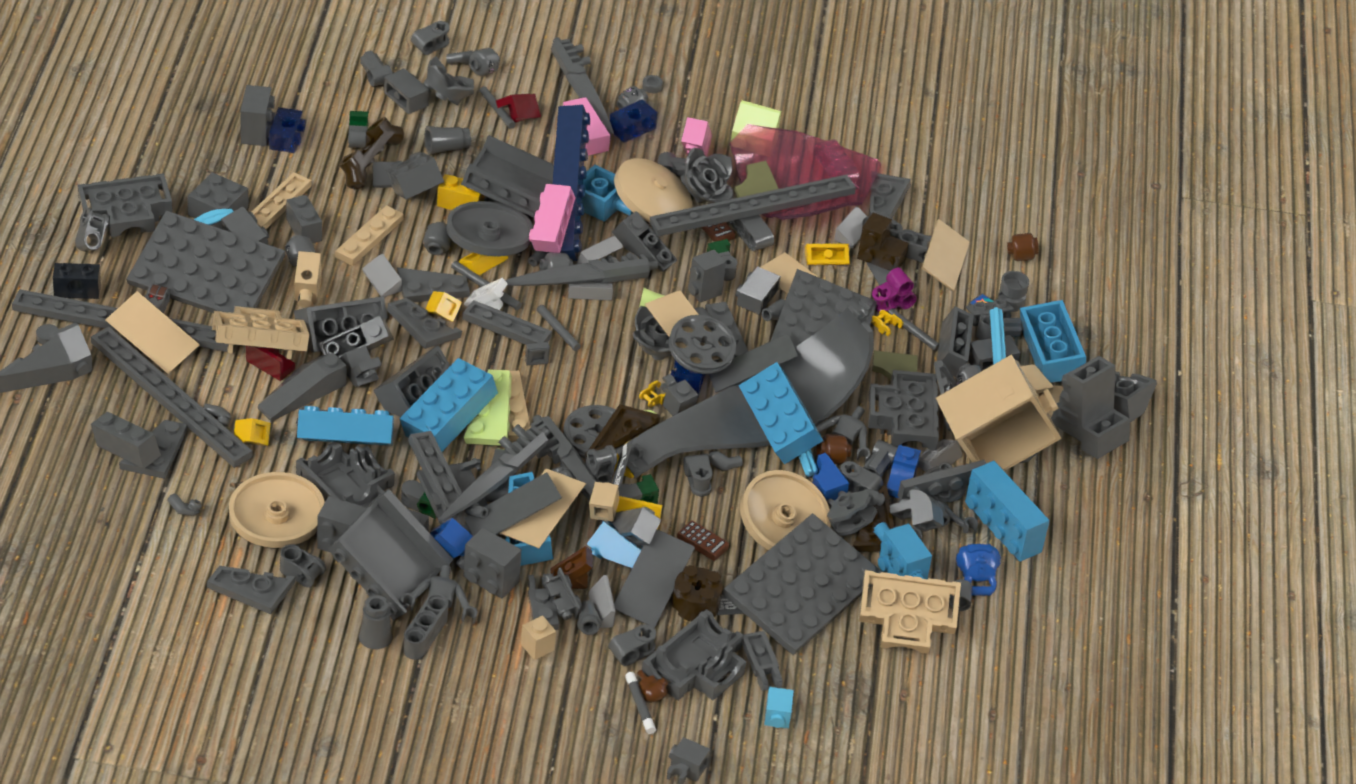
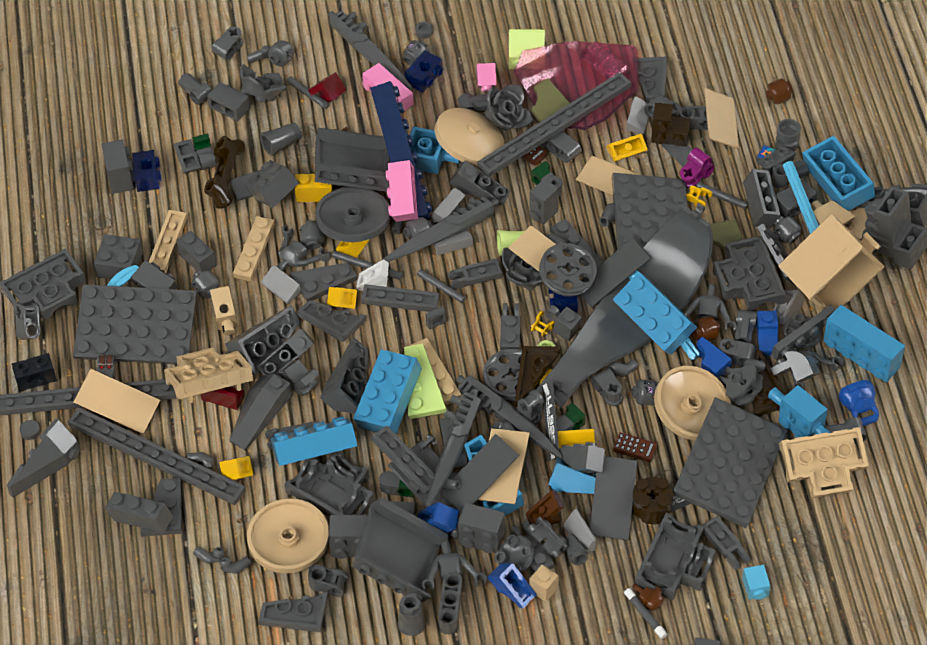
camera: 10 degrees left, 10 degrees up
tan brick [589,482,619,522] -> none
dark grey piece [608,624,656,666] -> none
brick [736,267,781,315] -> none
none -> dark grey slope [174,139,201,174]
none -> dark grey arm [220,556,252,574]
none -> dark grey piece [276,224,331,271]
none -> dark grey hinge [448,258,503,289]
none -> blue arch [487,563,536,608]
none -> dark grey dish [495,534,534,573]
none -> dark grey hinge [500,303,520,350]
none -> dark grey head [631,380,658,406]

